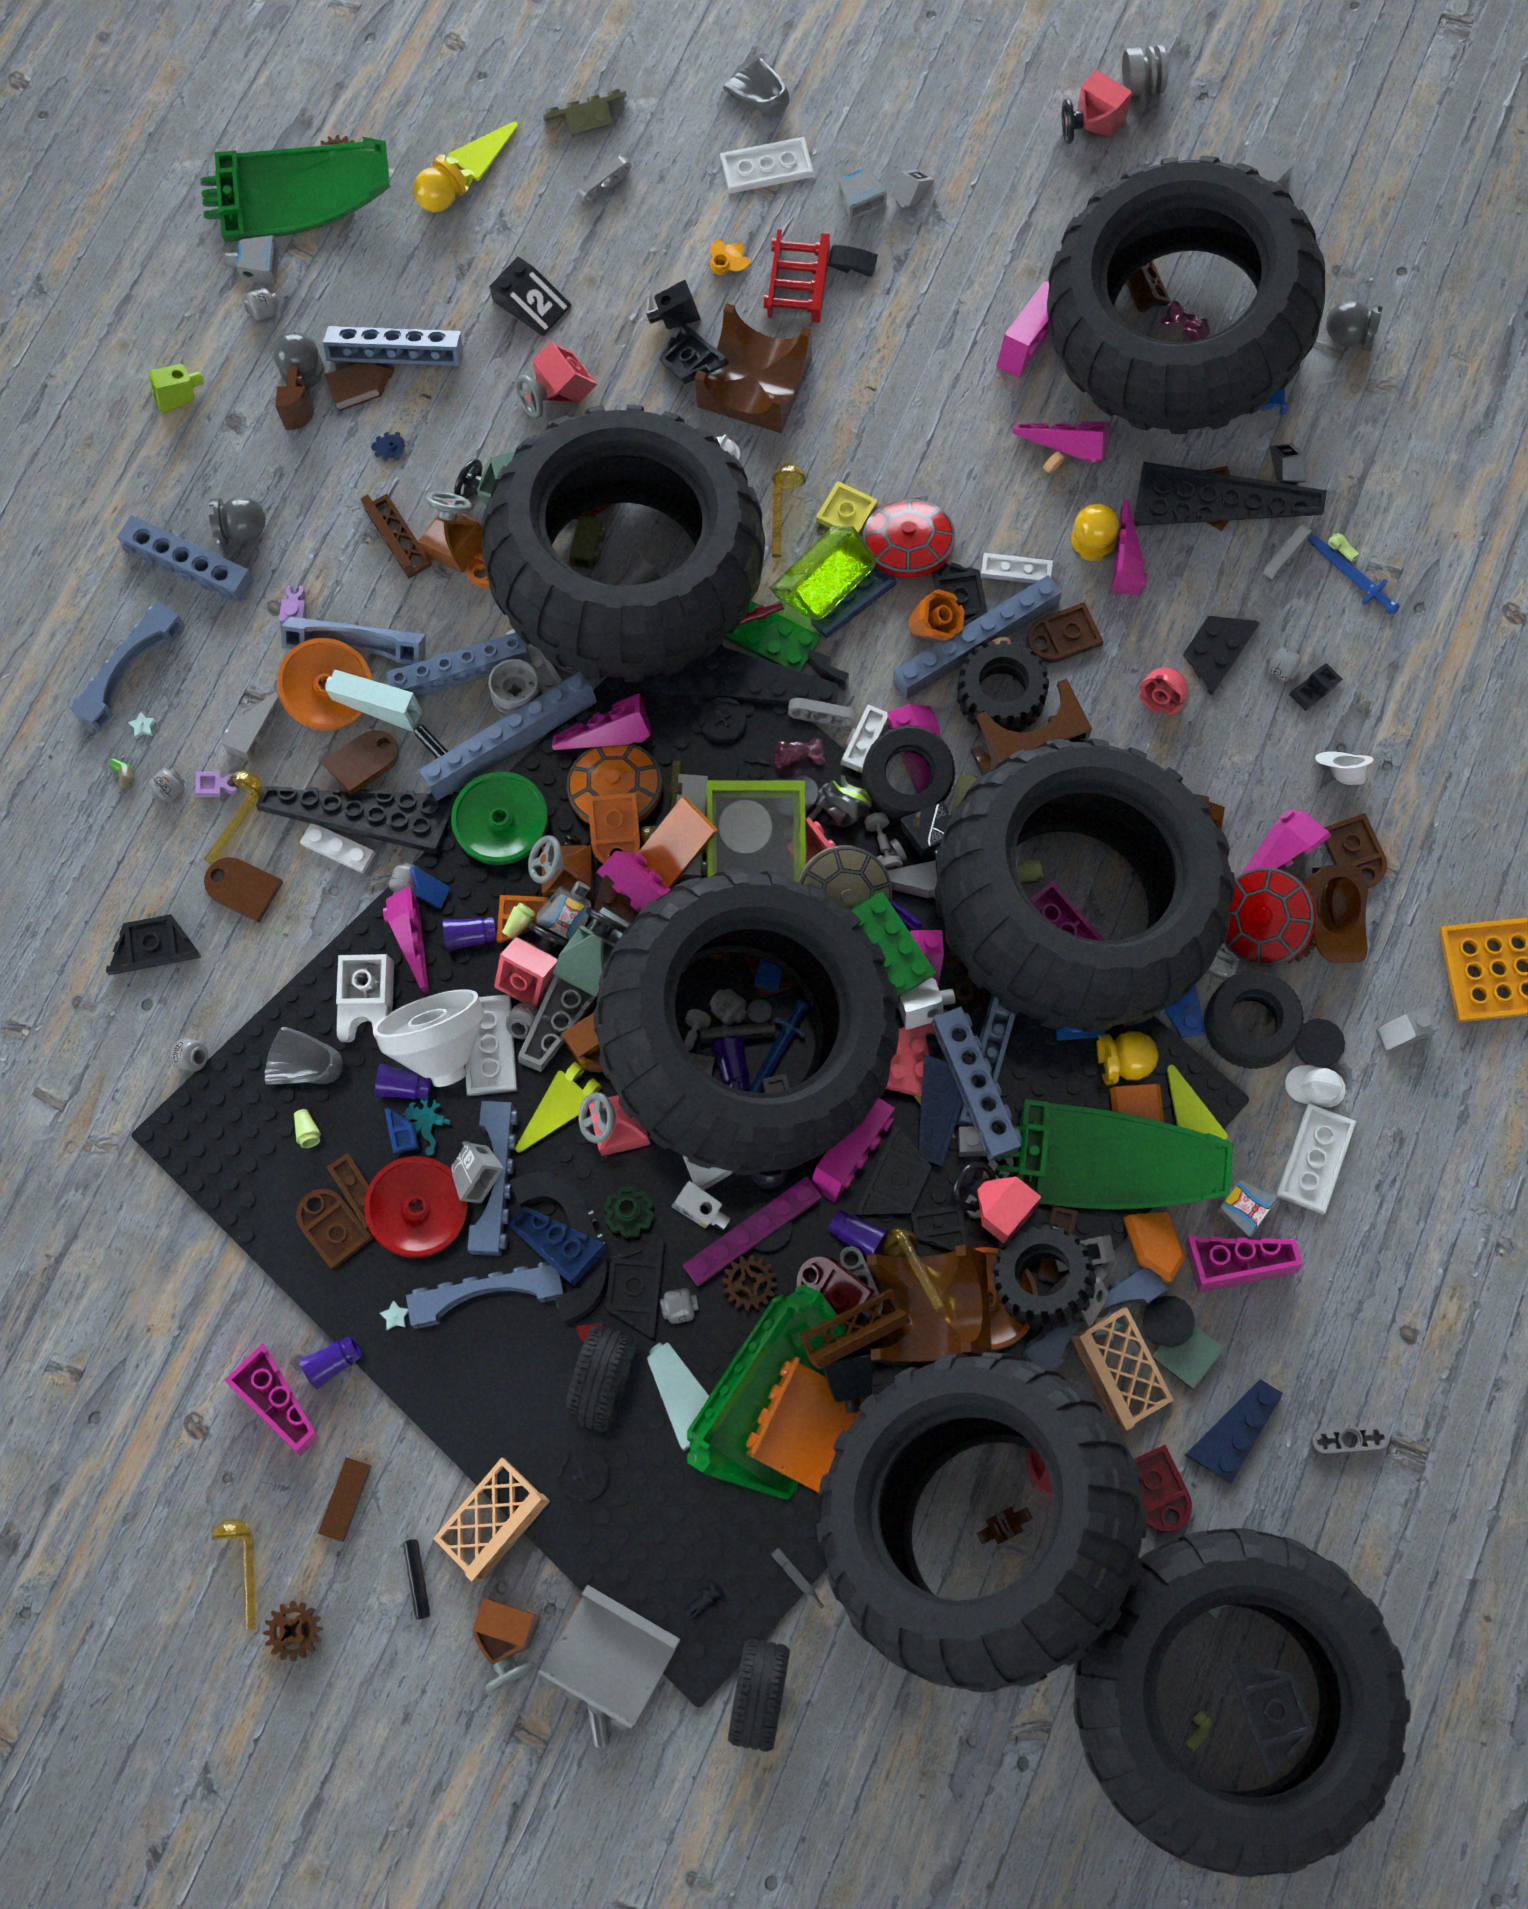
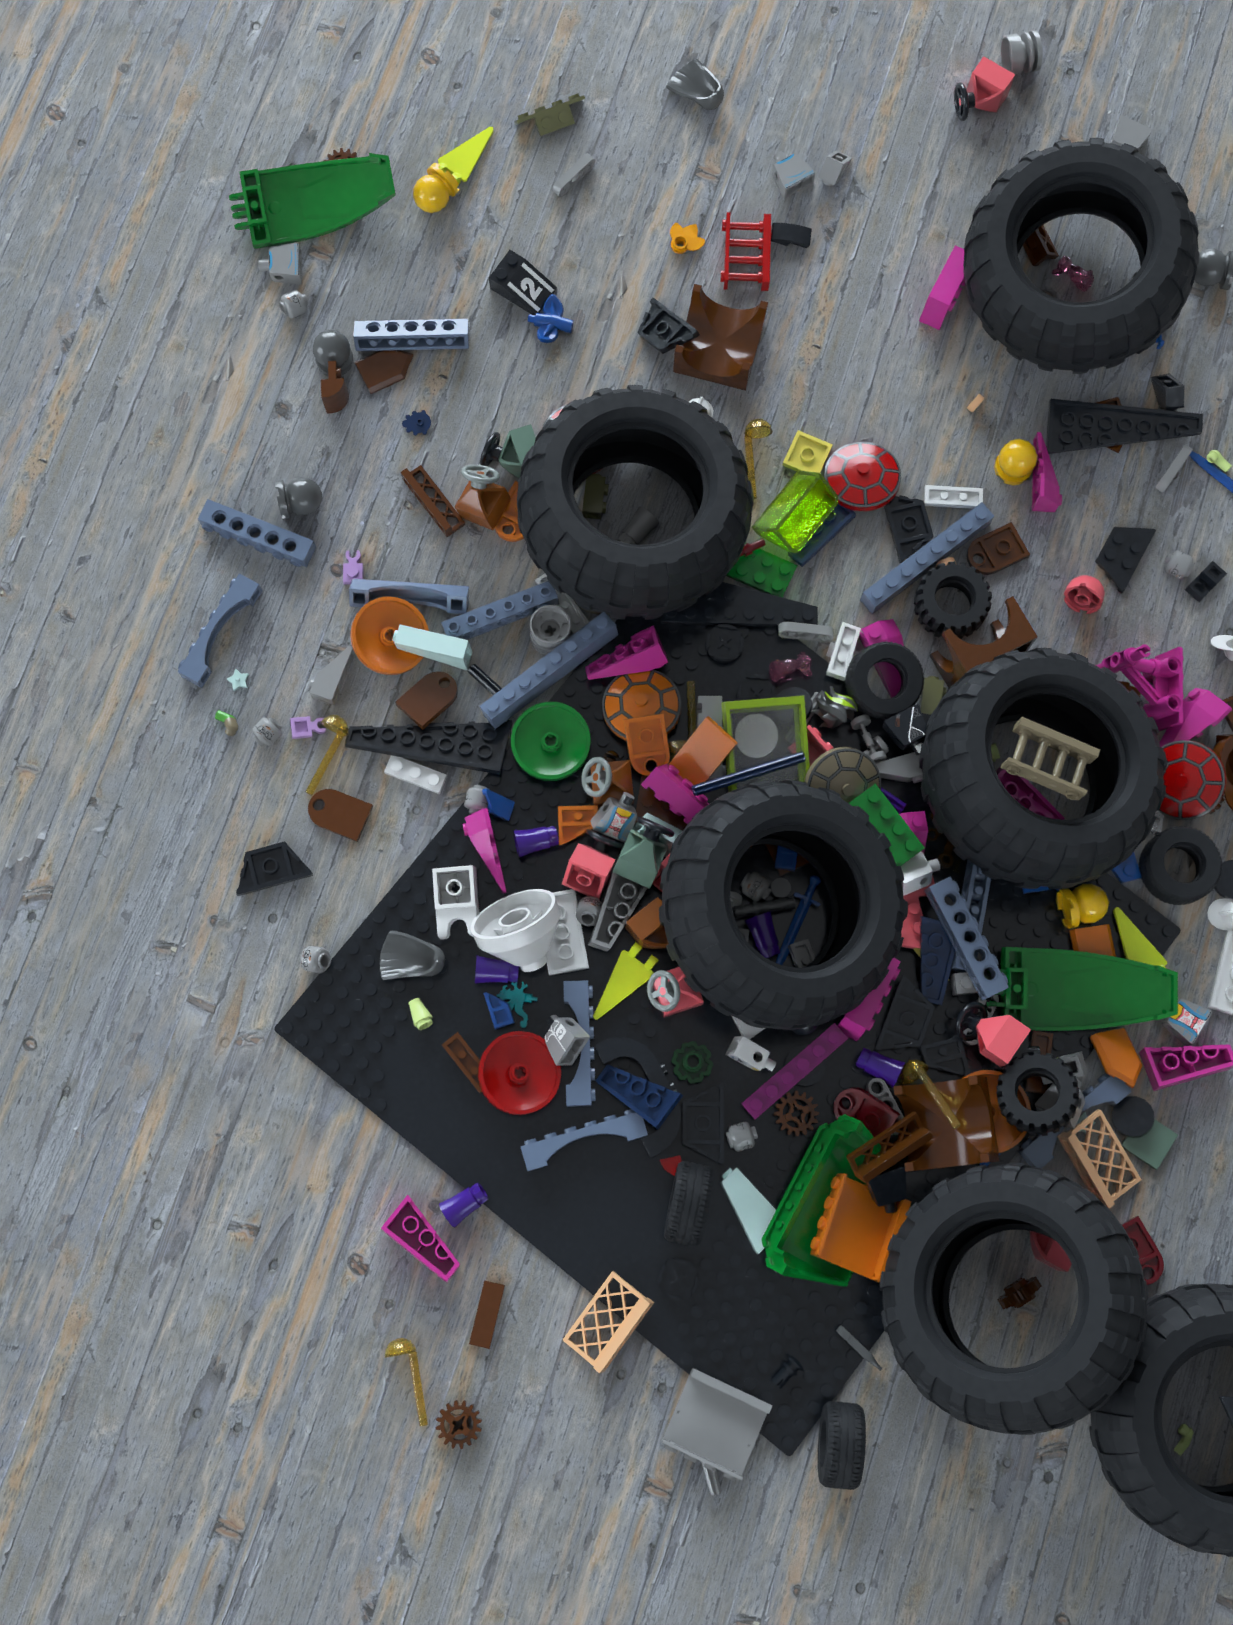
camera: 10 degrees left, 5 degrees up
lime torso [148,364,204,414] -> none
reddish brown tile [296,1189,373,1270] -> none
light aqua piece [380,1300,409,1330] -> none
black axle [403,1539,430,1620] -> none
dark orange piece [472,1598,540,1692] -> none
yellowish green cone [502,902,536,940] -> none
coral piece [516,342,598,419] -> none
black torso [646,279,701,329] -> none
white tile [720,137,814,194] -> none
black slope [808,649,849,691] -> none
orange cone [908,589,965,641] -> none
dark pink wedge [1013,421,1111,462] -> none
dark blue wing [1185,1379,1283,1483] -> none
none -> blue plant [528,294,574,343]
none -> dark blue axle [692,752,806,796]
none -> dark tan fence [1000,717,1100,801]
none -> dark pink plate [1095,644,1184,732]

